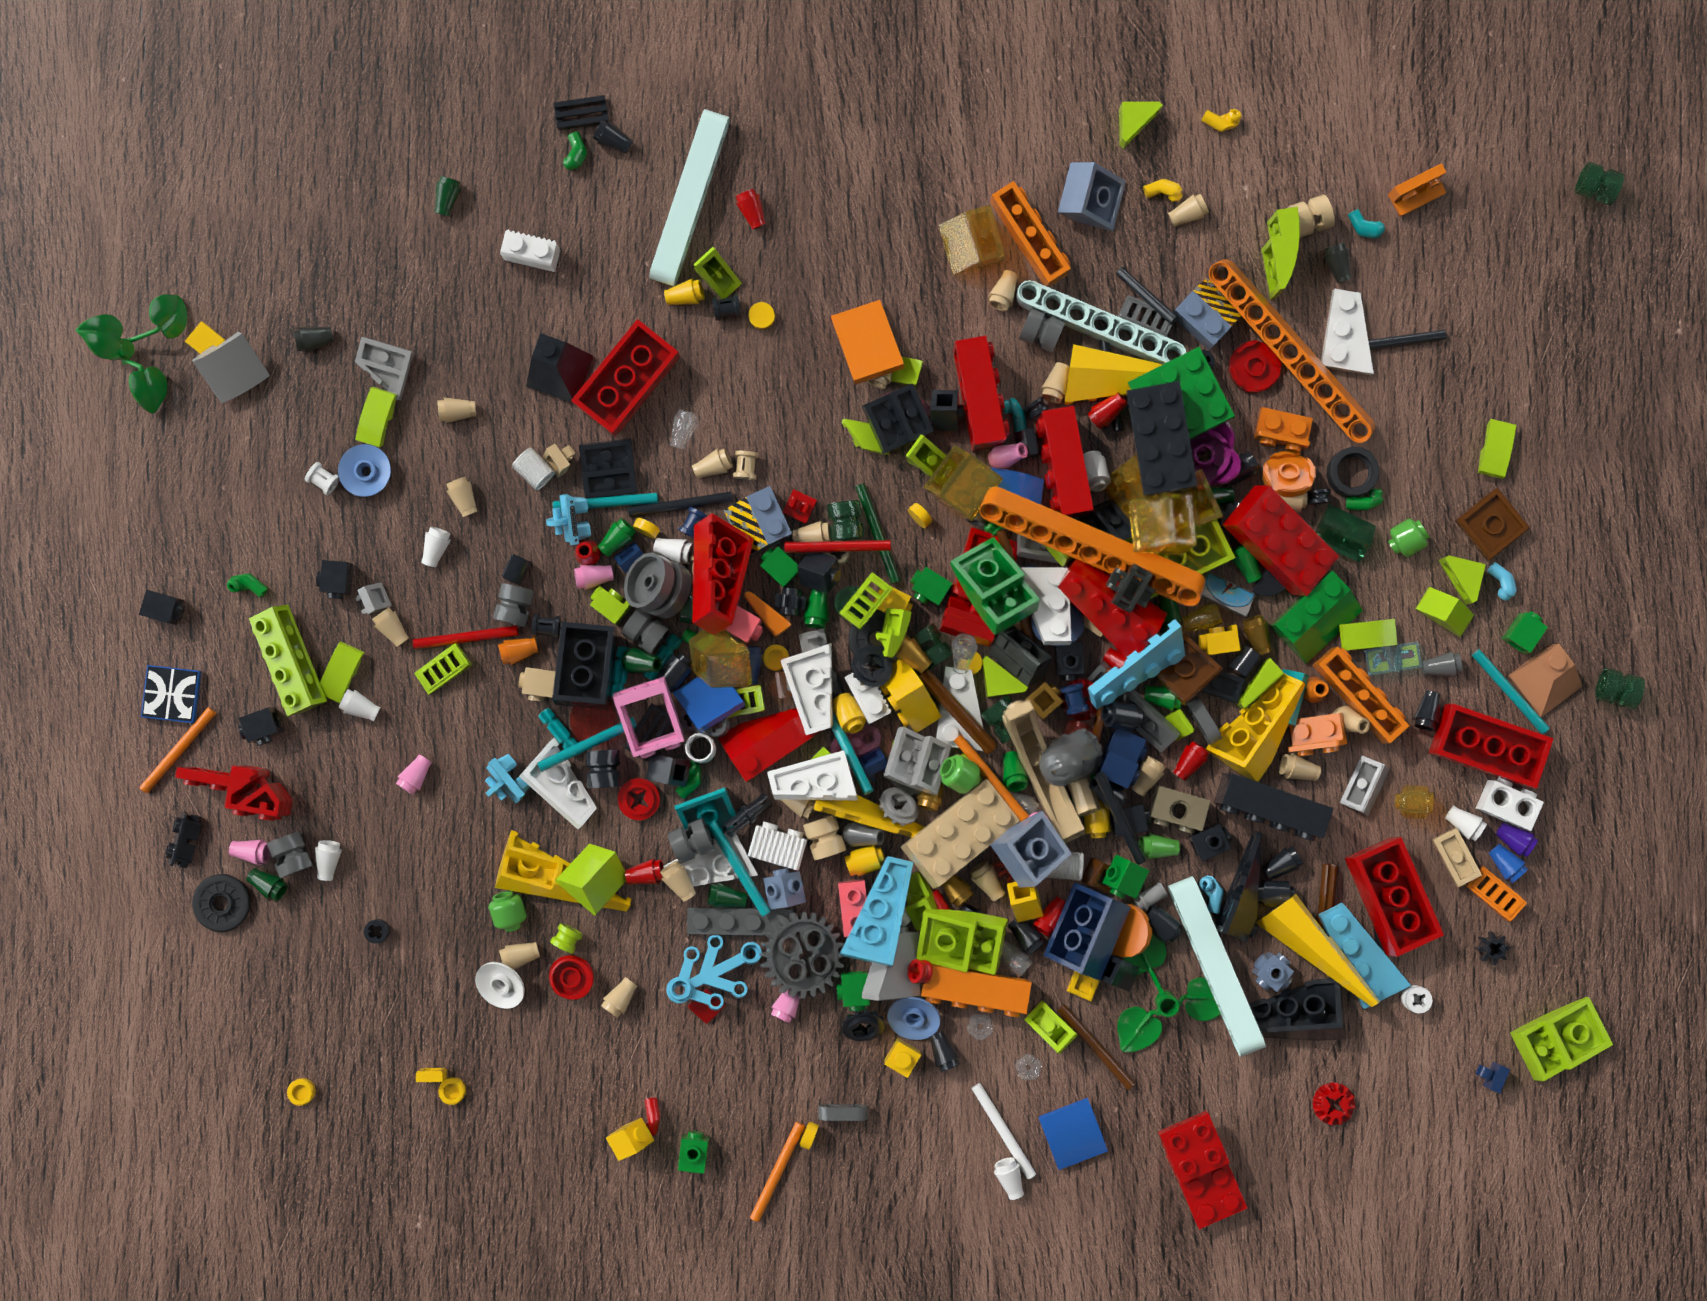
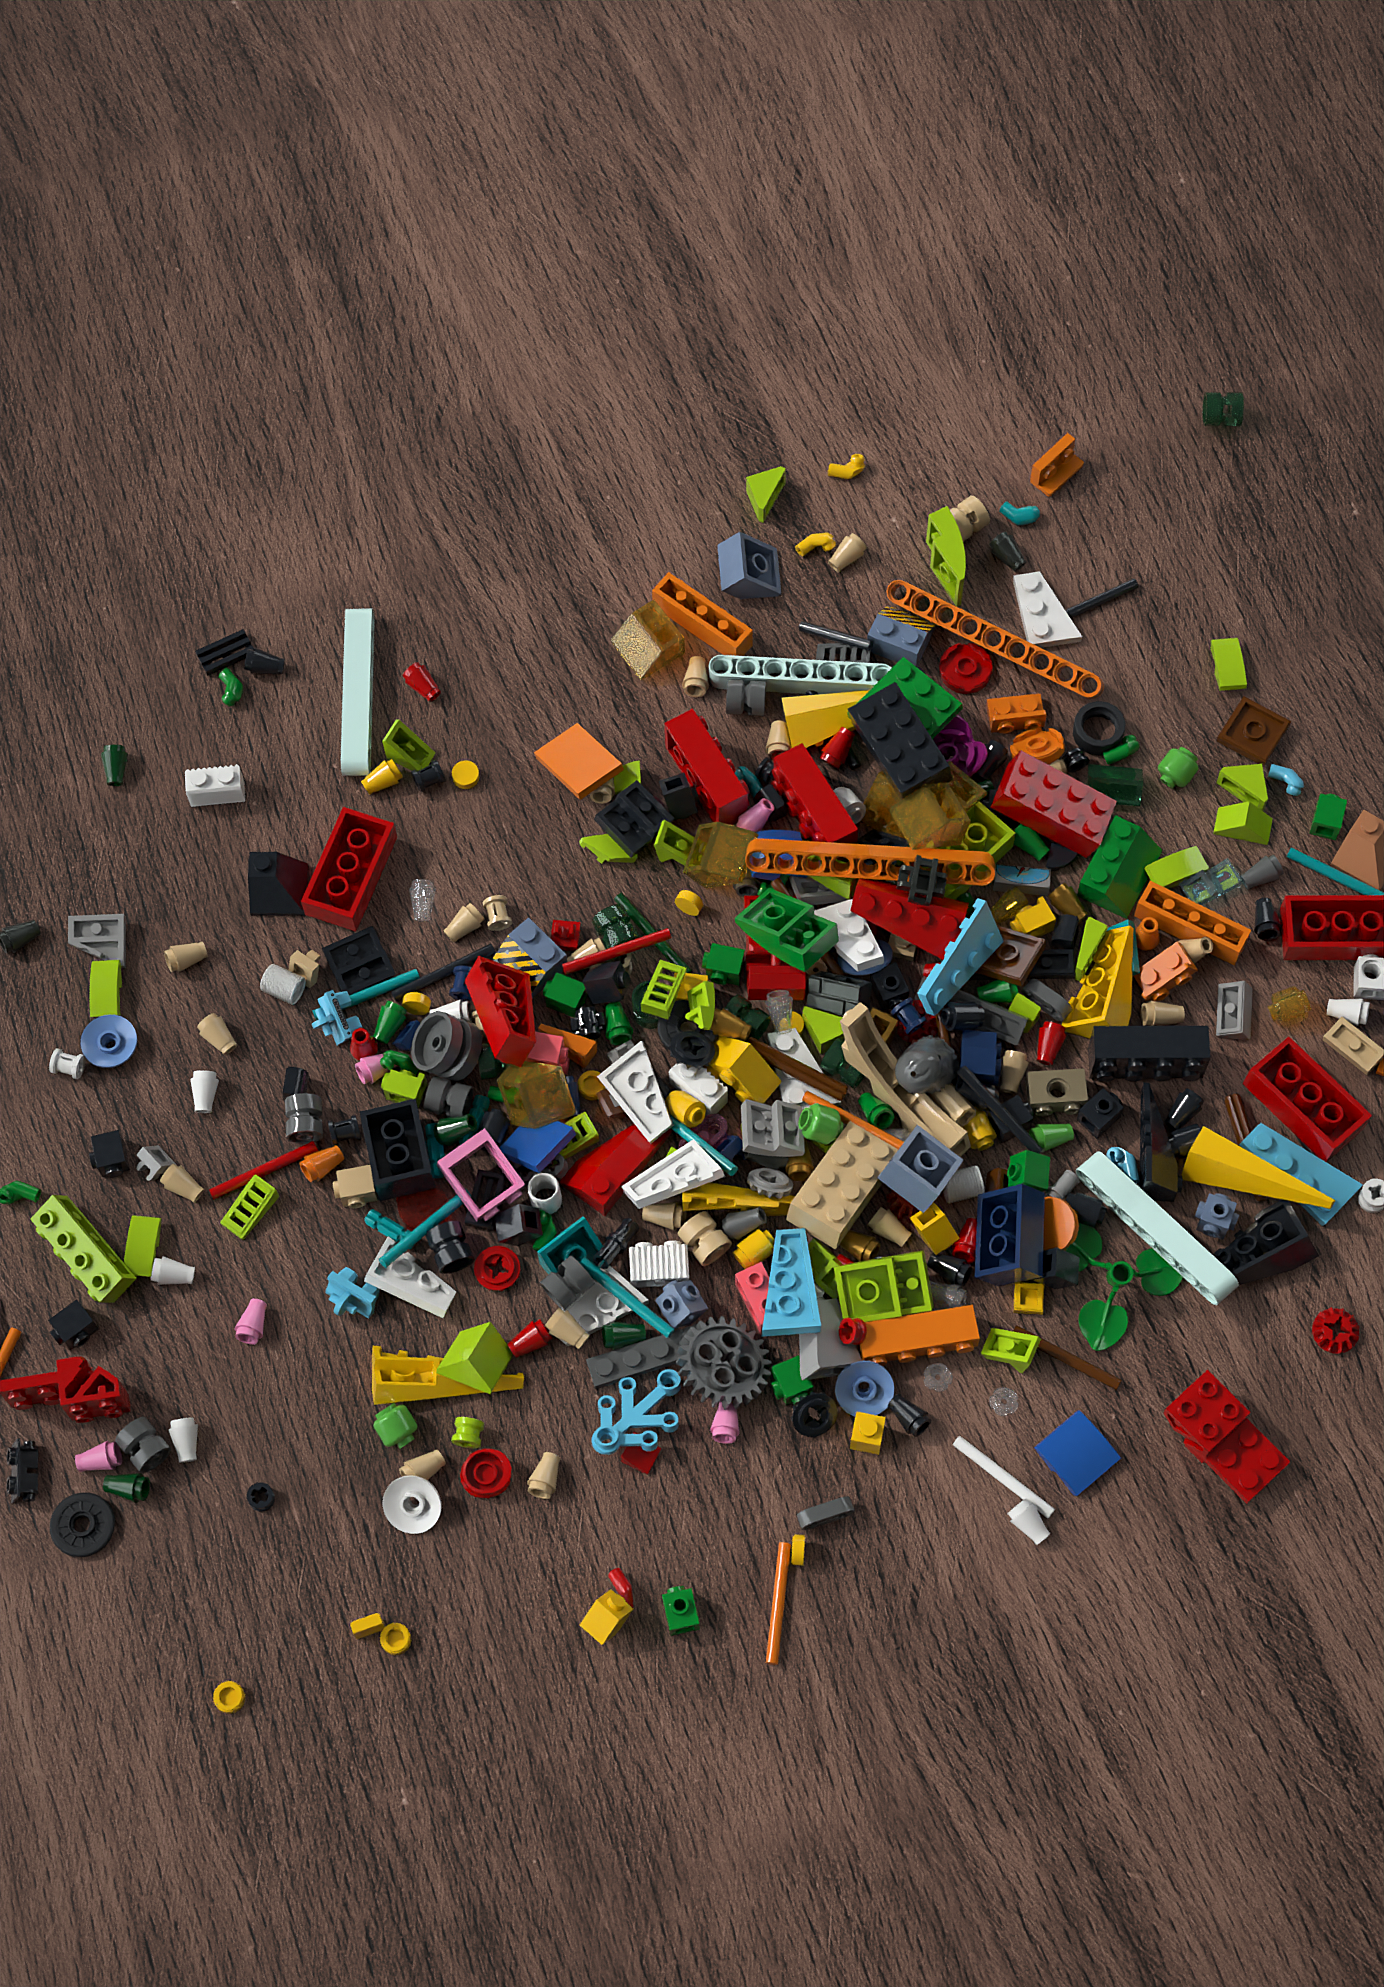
camera: 15 degrees left, 20 degrees down
none -> green arm [380,1050,419,1076]

